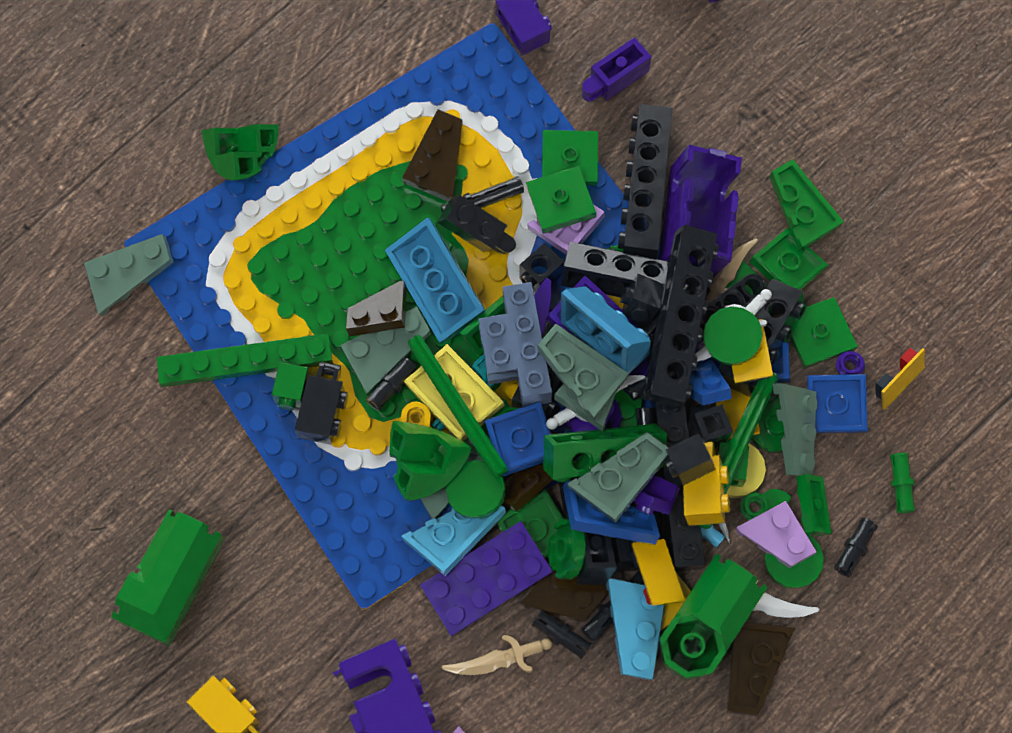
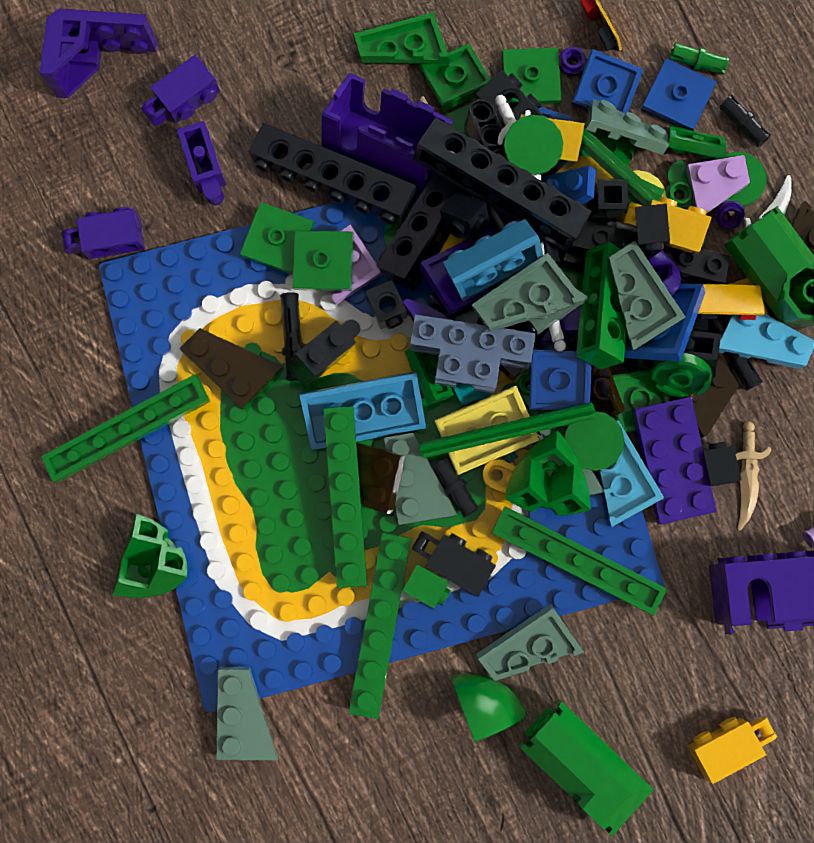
camera: 70 degrees left, 10 degrees up
black pin [531,609,592,659] -> none
none -> green plate [41,374,211,483]
none -> dark purple brick [141,54,220,126]
none -> green plate [323,406,367,588]
none -> green brick [450,673,527,742]
none -> sand green wing [476,604,584,681]
none -> green plate [491,506,667,616]
none -> blue plate [641,58,717,130]
none -> black brick [703,441,742,487]
none -> dark purple plate [715,201,745,229]

